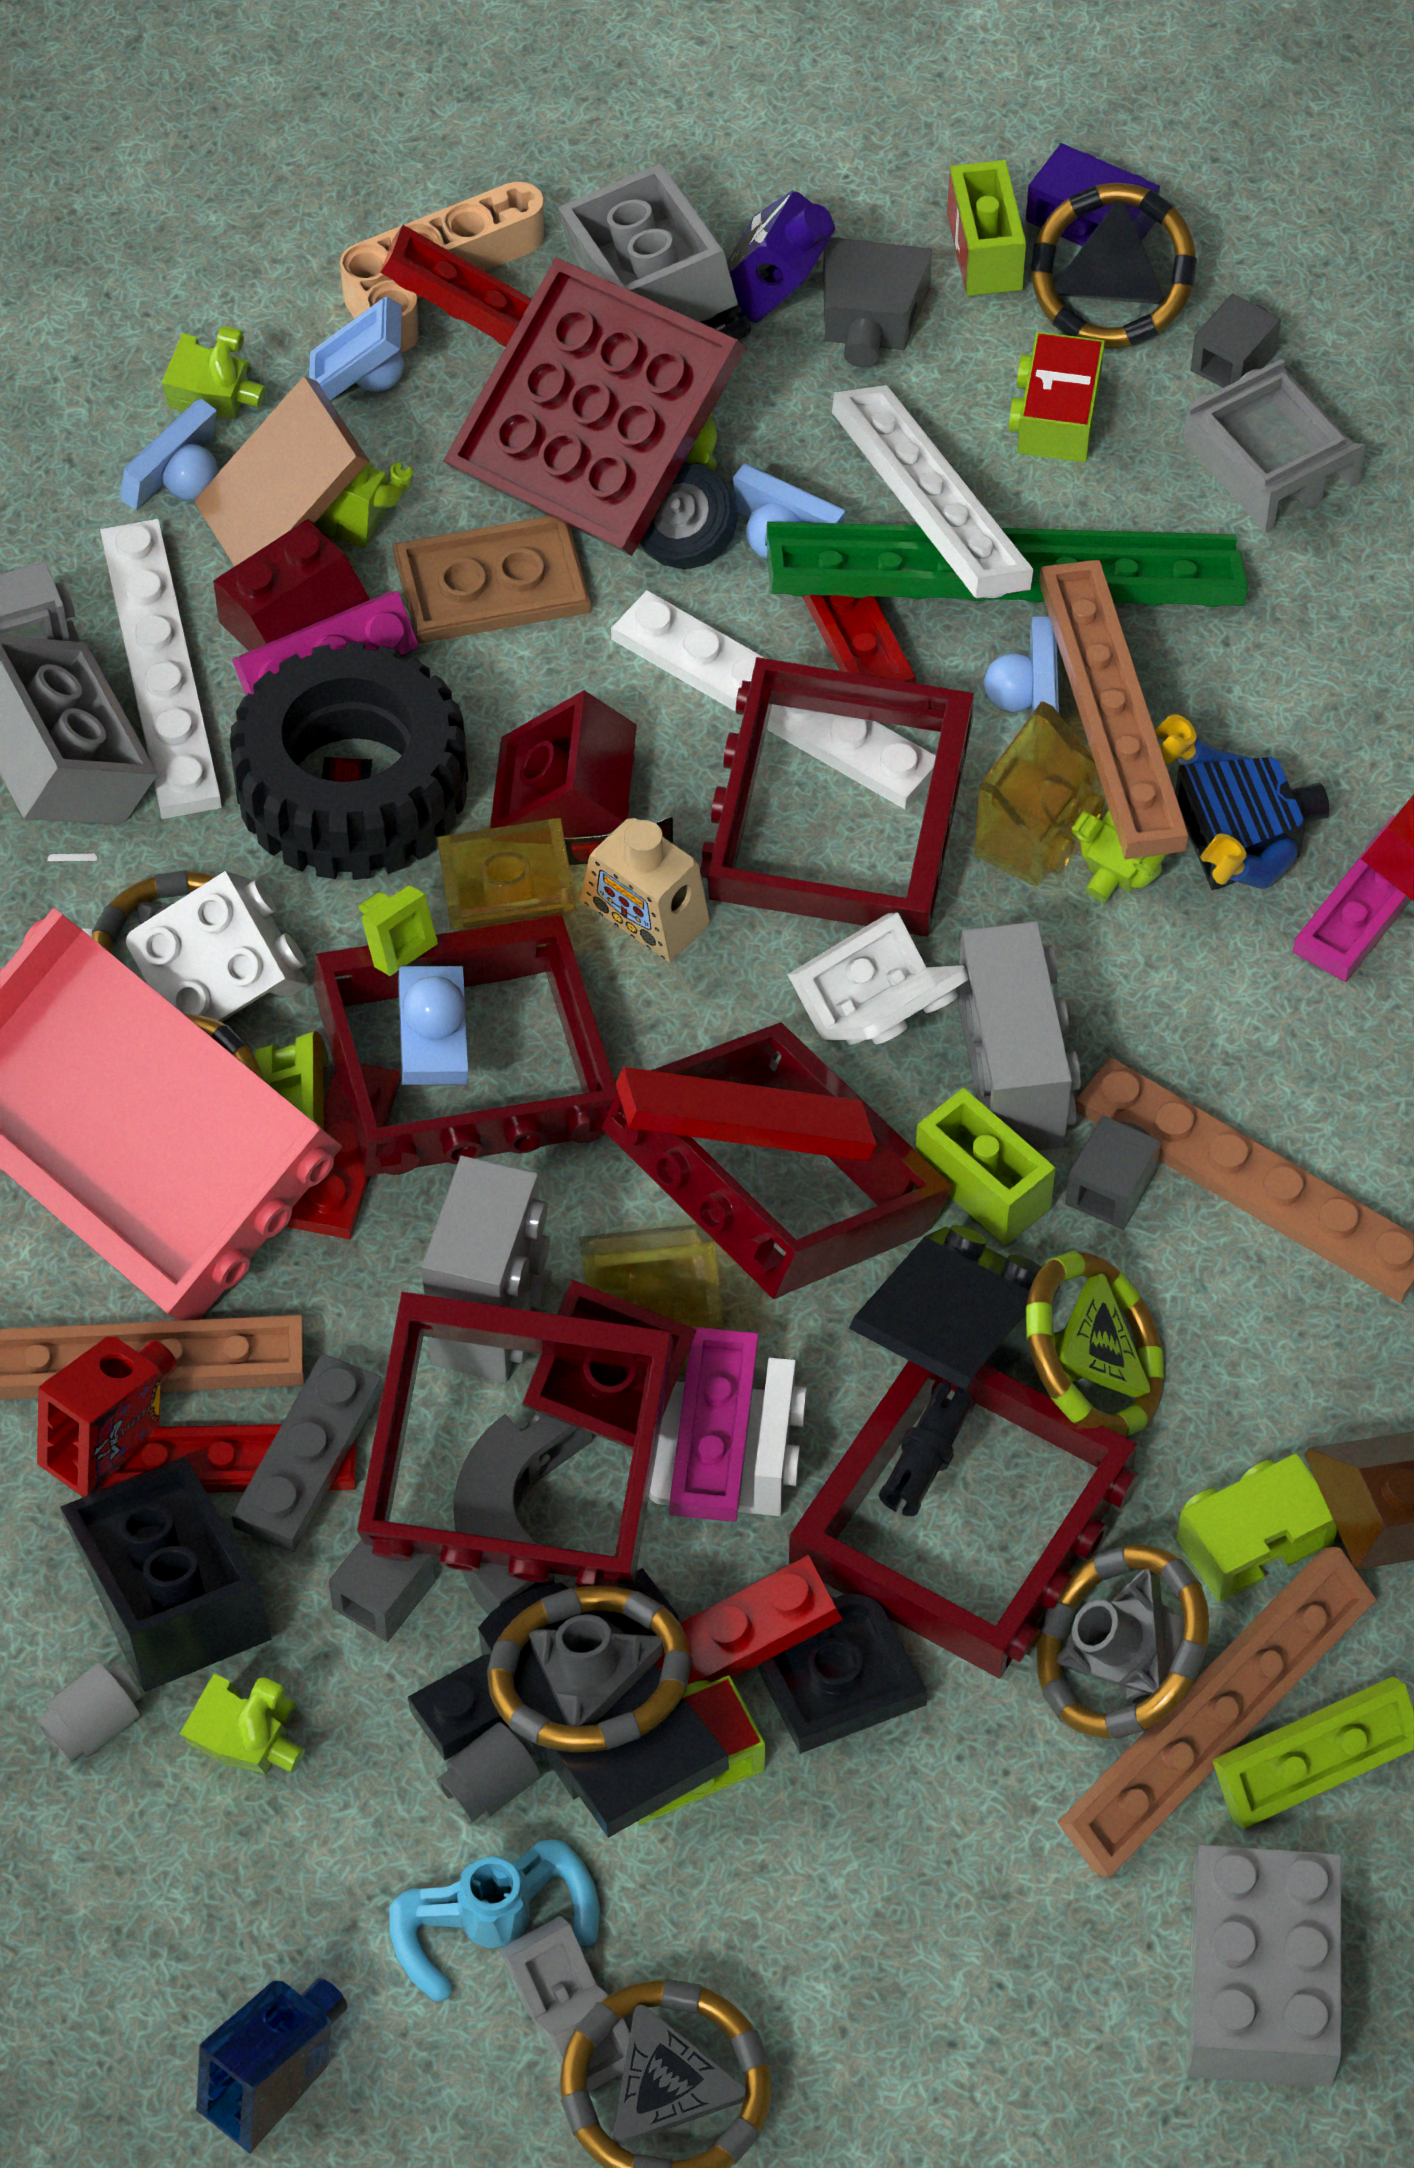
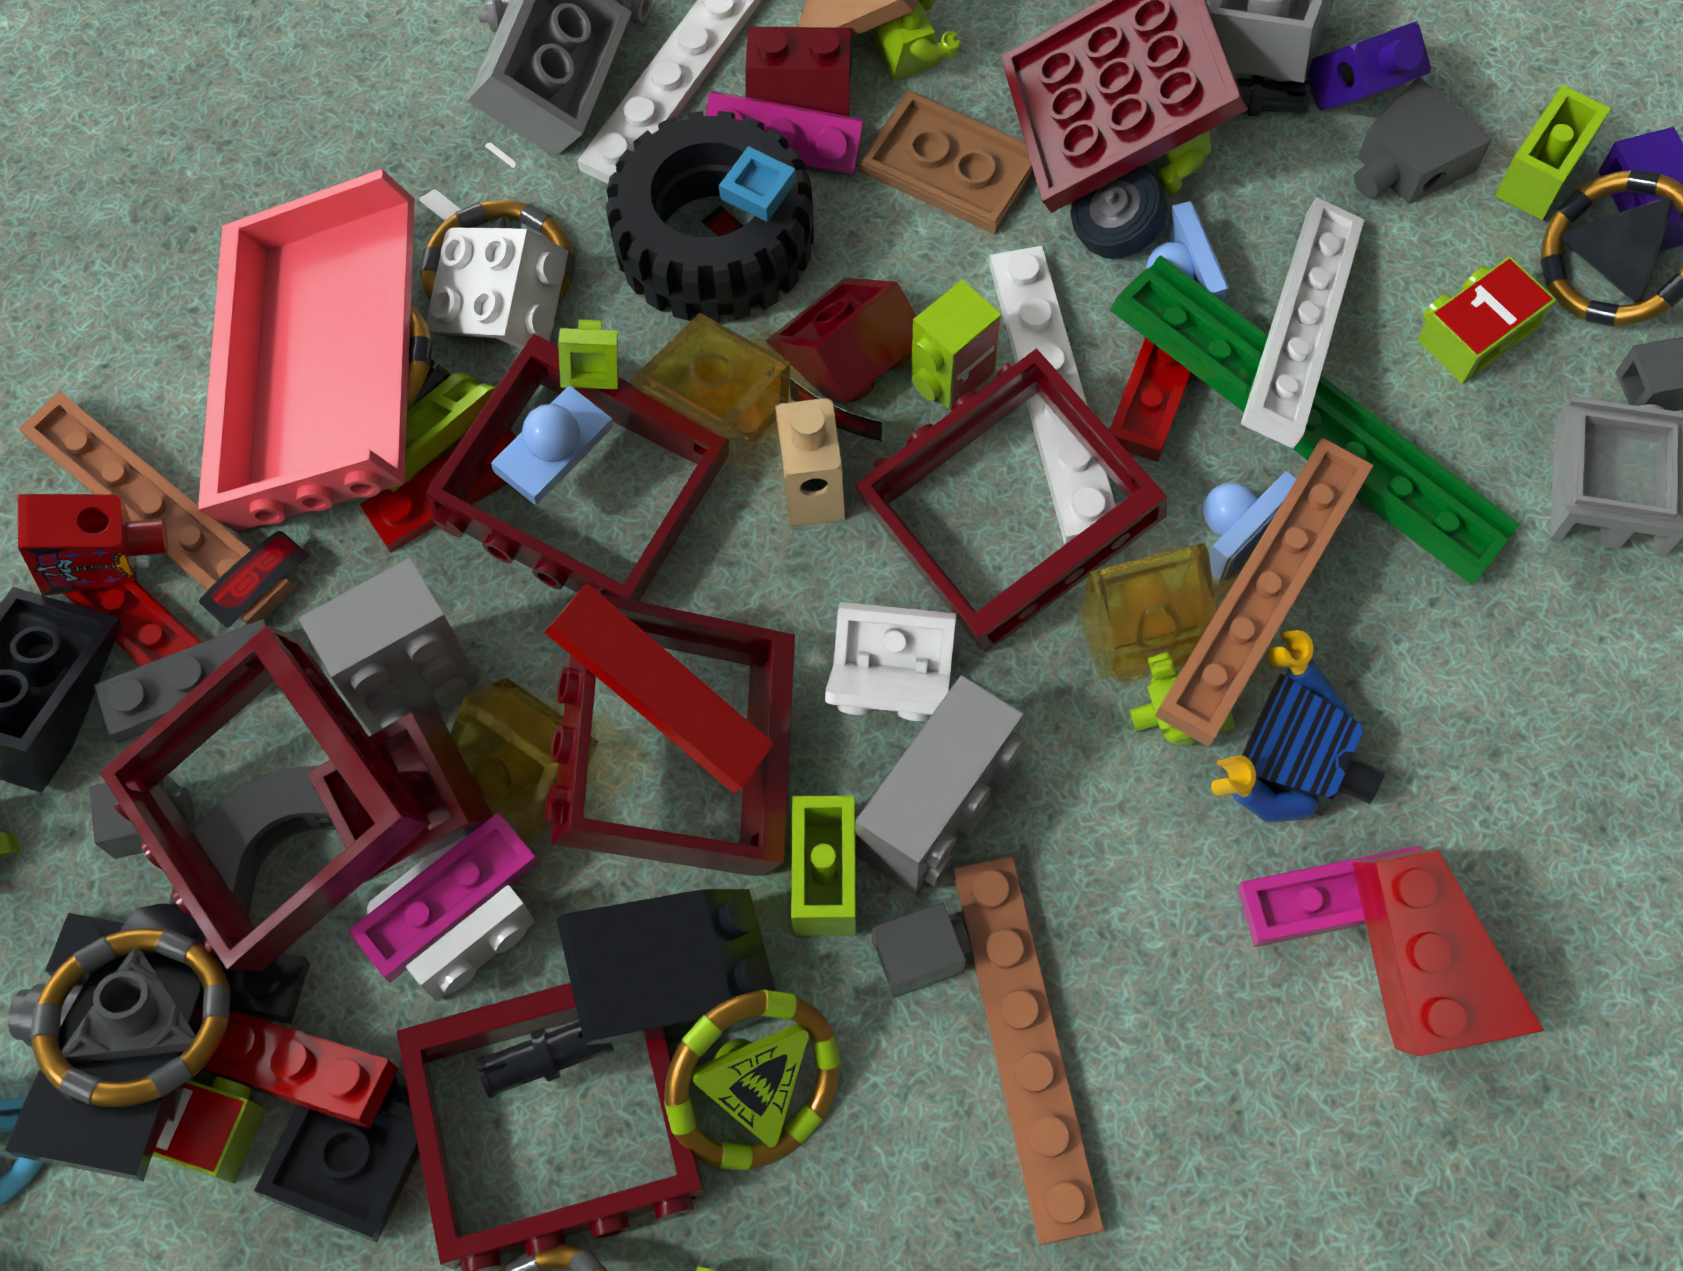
camera: 45 degrees right, 10 degrees up
none -> sticker [199,531,309,628]
none -> dark azure plate [719,146,796,222]
none -> lime brick [911,279,1002,410]

